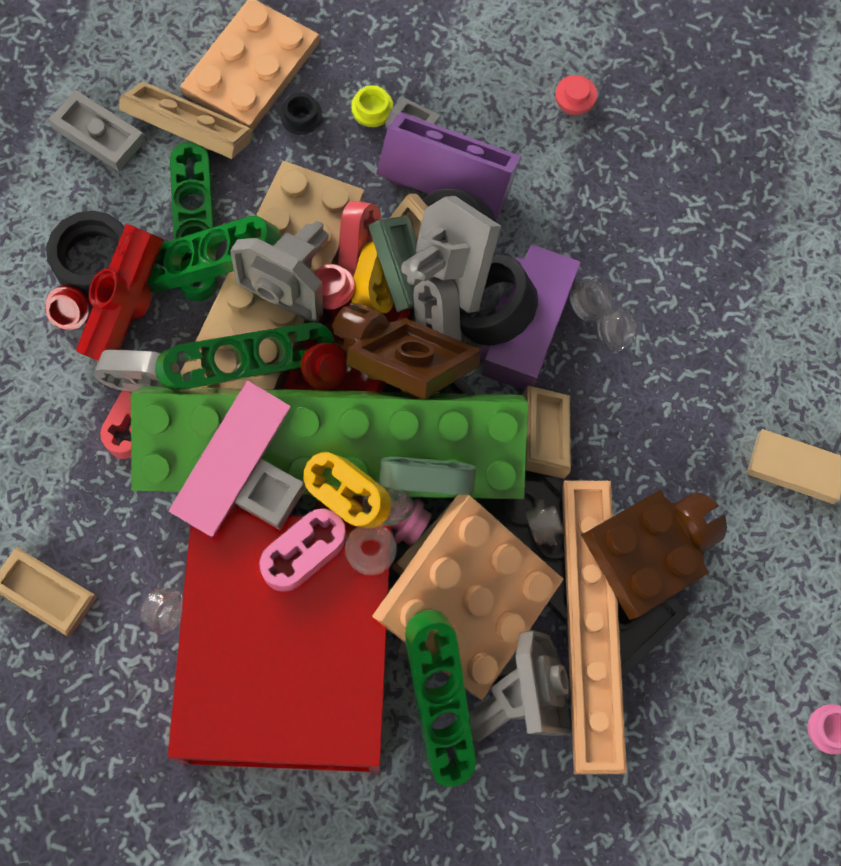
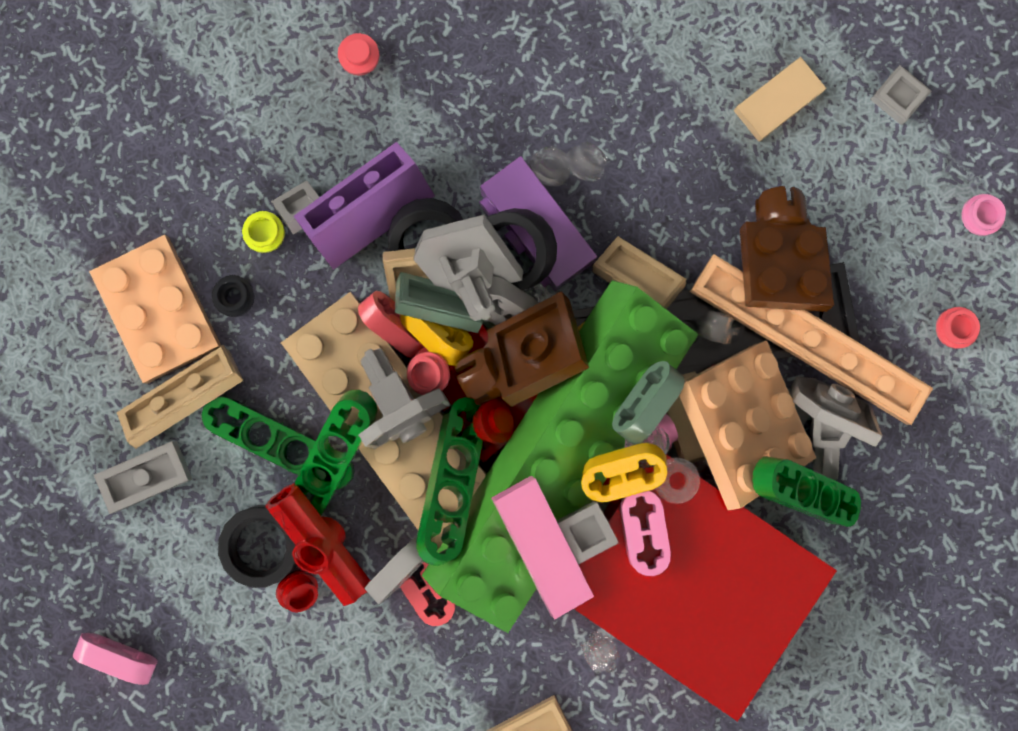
camera: 55 degrees left, 15 degrees up
none -> coral plate [936,307,980,349]

